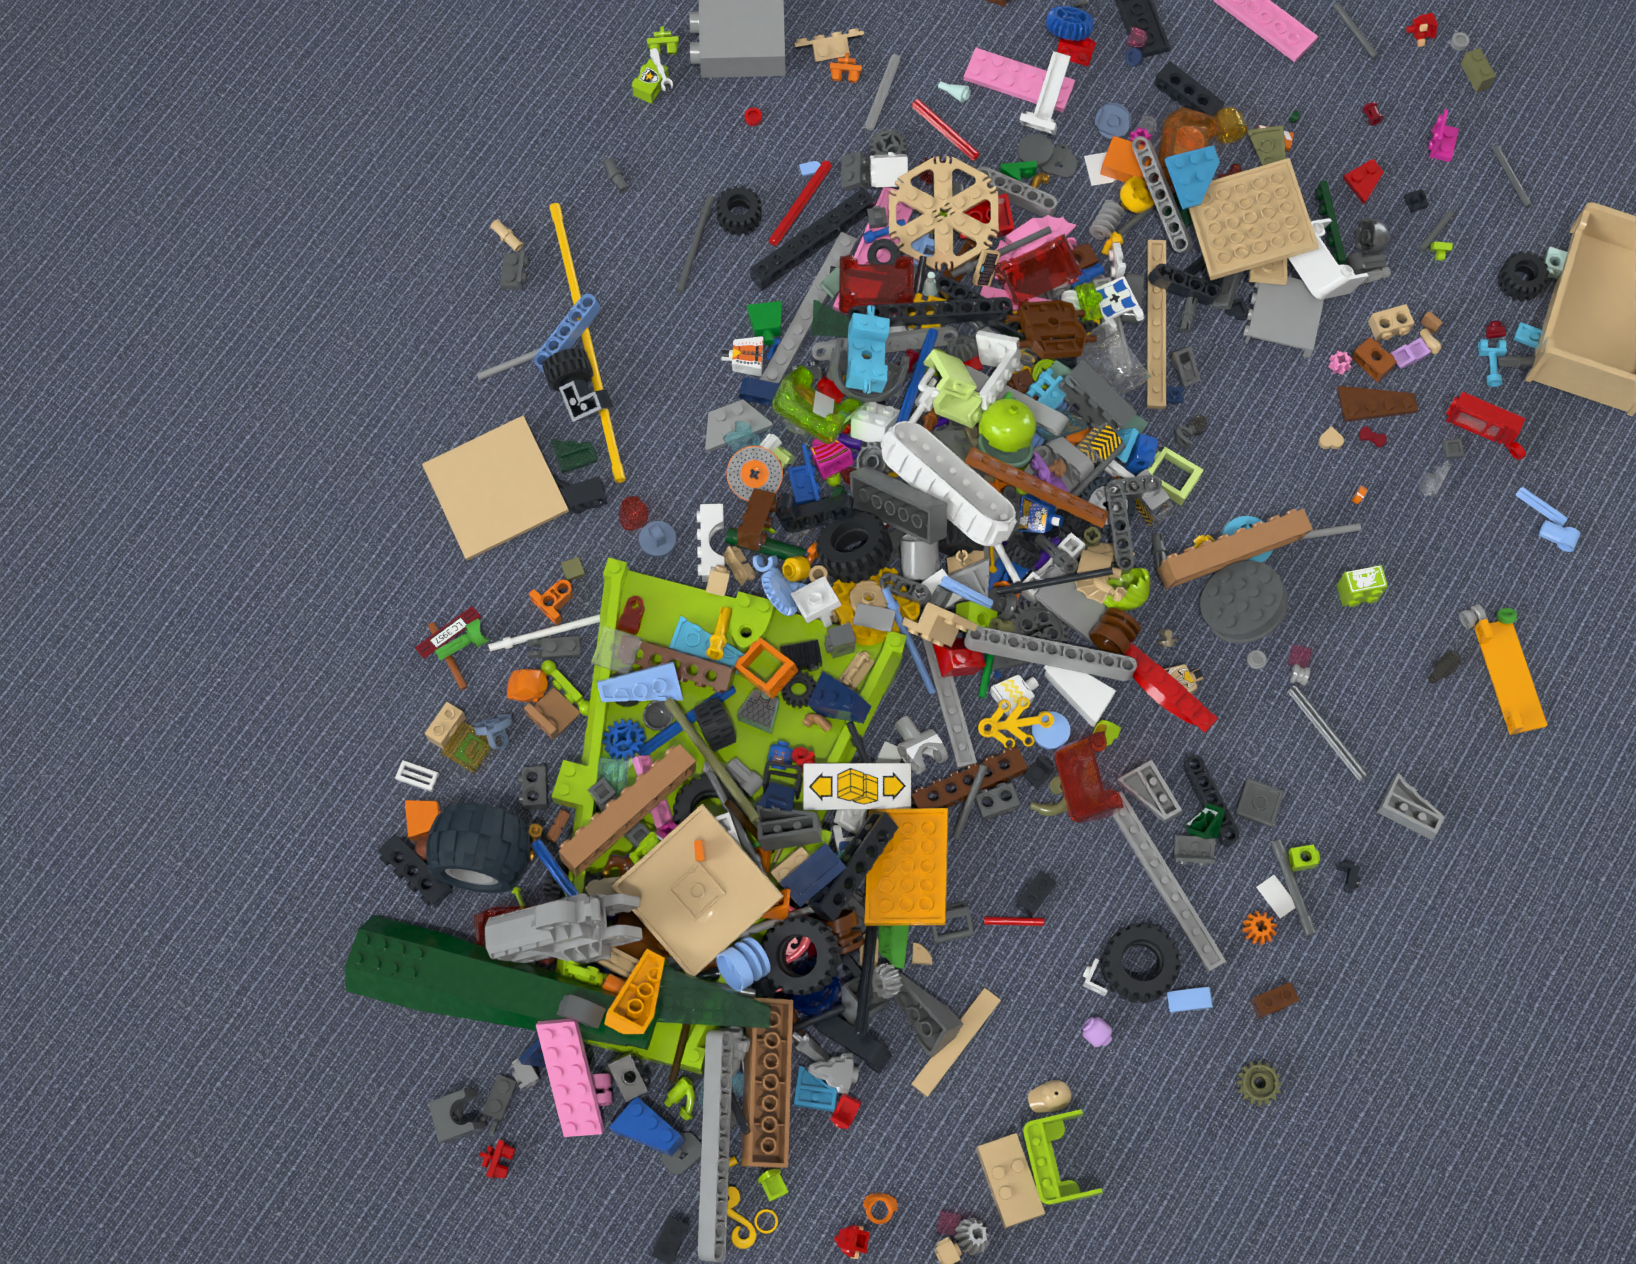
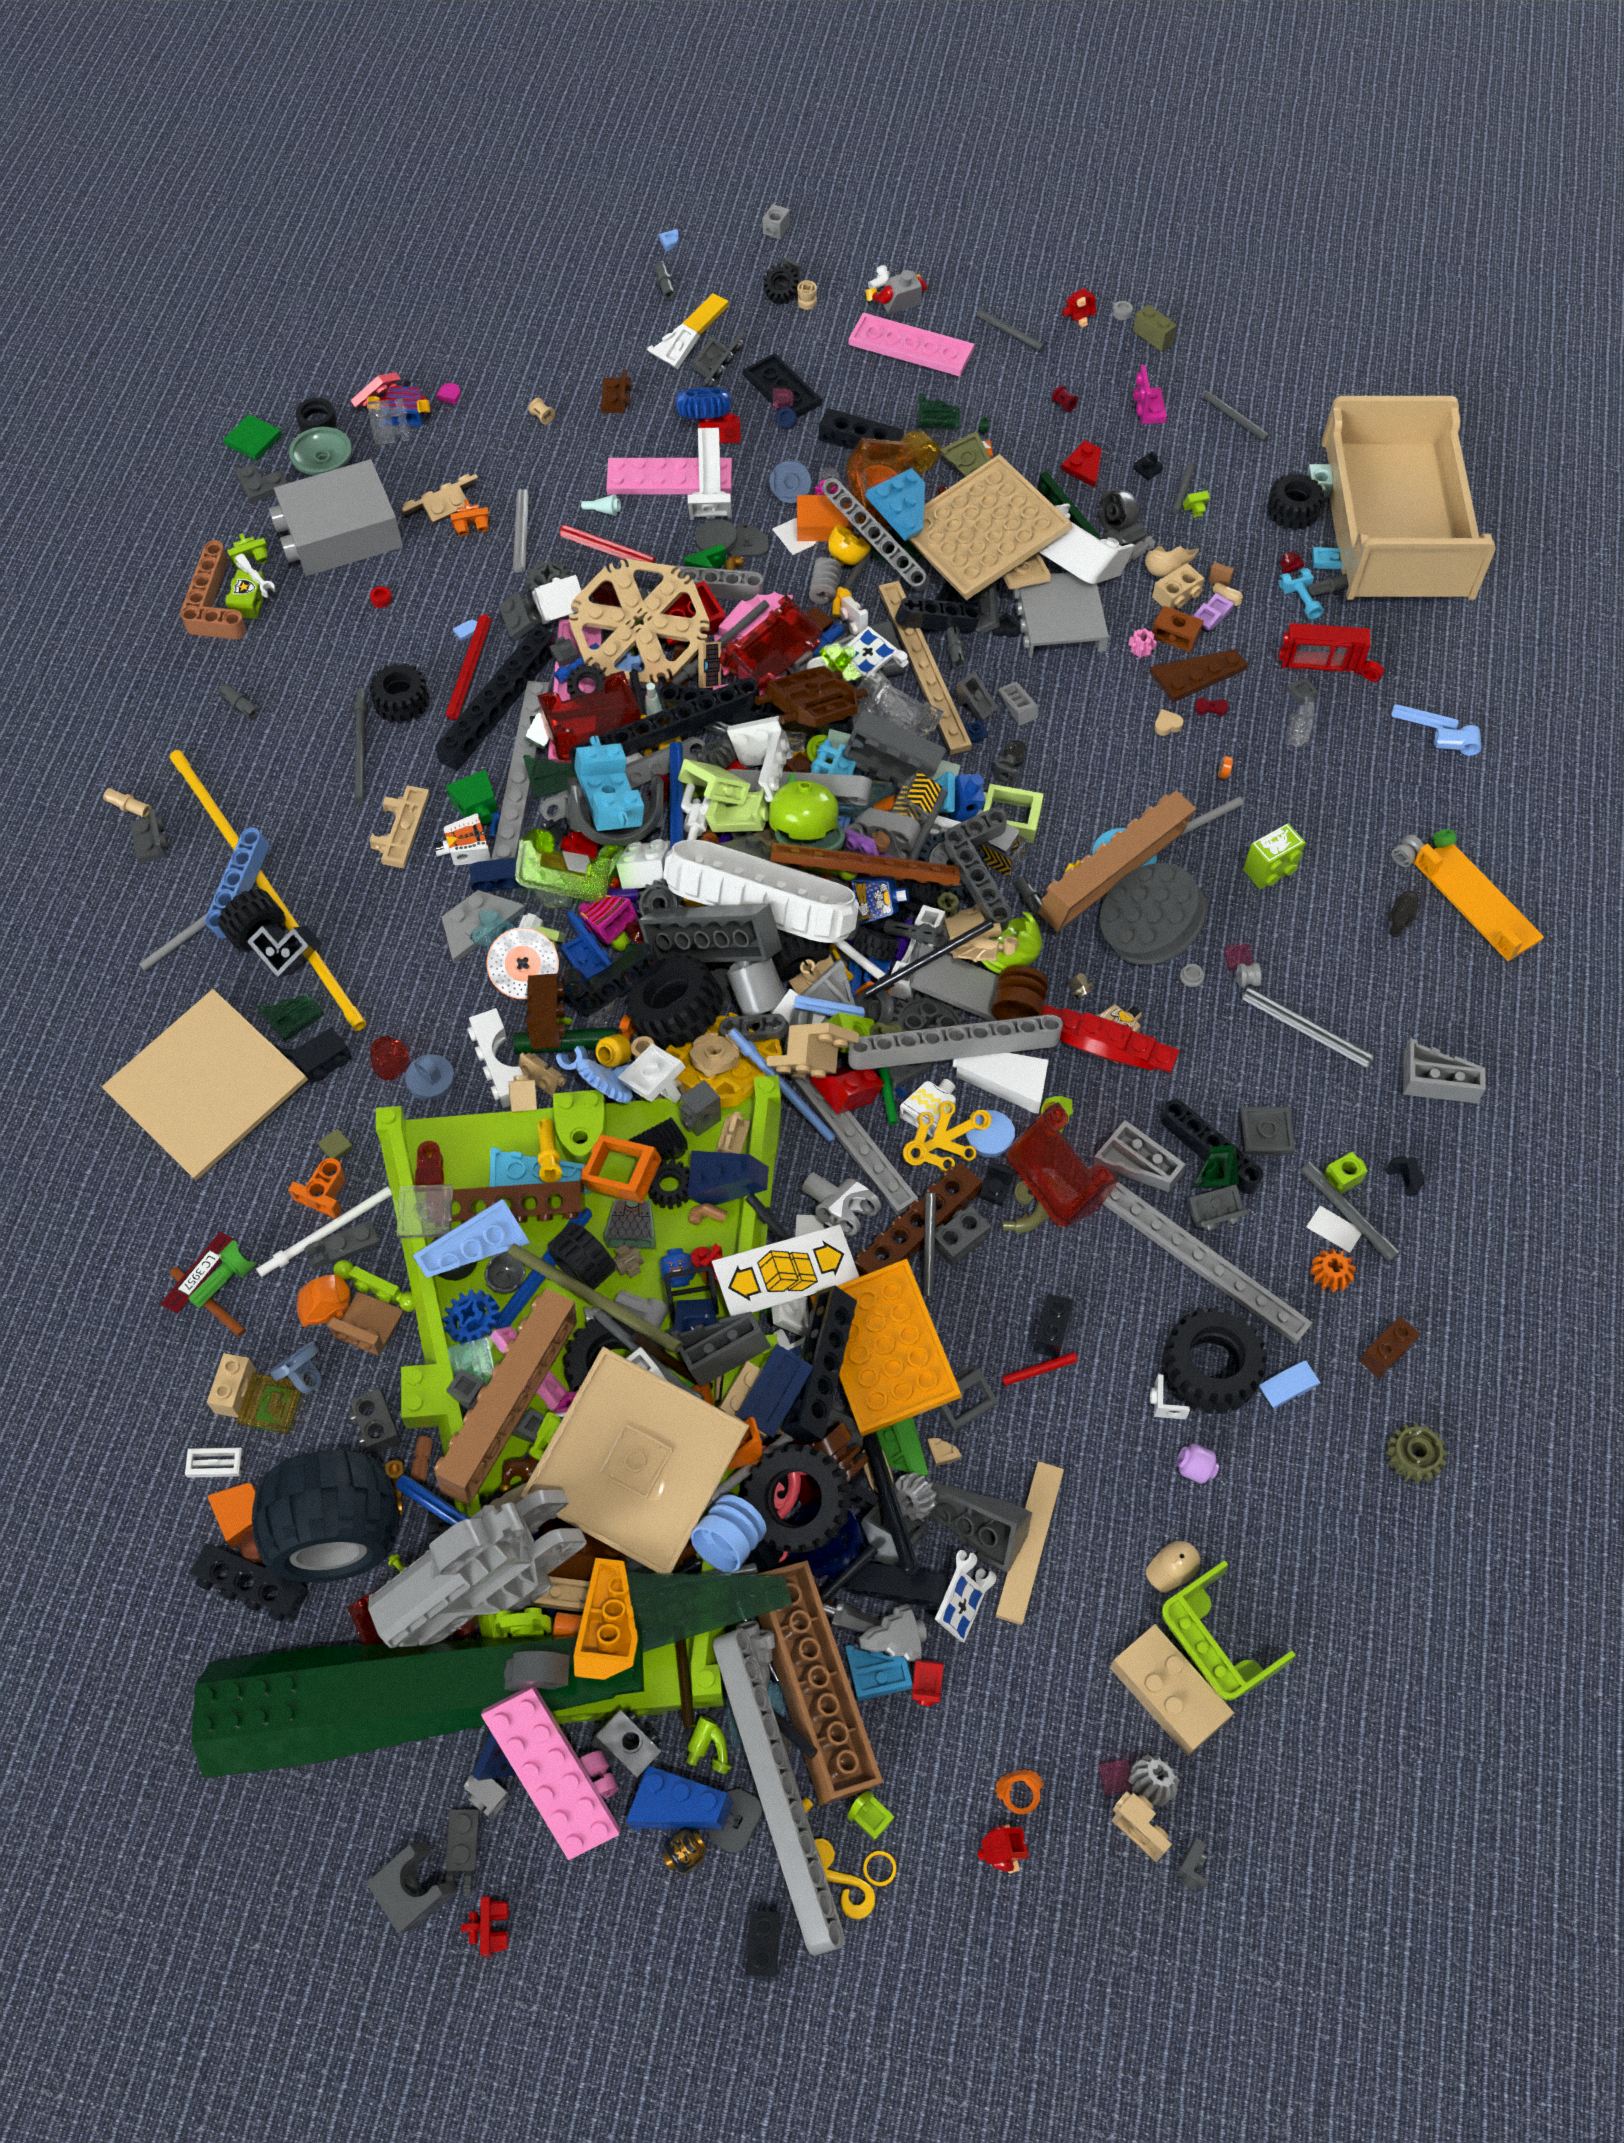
camera: 20 degrees left, 10 degrees down
orange tile [694,840,706,862] -> none
light grey slope [853,603,896,632] -> none
none -> nougat beam [180,540,247,639]
none -> tan hinge [370,785,430,869]
none -> dark tan gear [612,1244,644,1278]
none -> head [662,1828,707,1874]
none -> clear green wing [919,393,960,429]
none -> white flag [935,1550,997,1642]
none -> light grey slope [997,681,1038,725]
none -> tan hair [1145,546,1199,577]

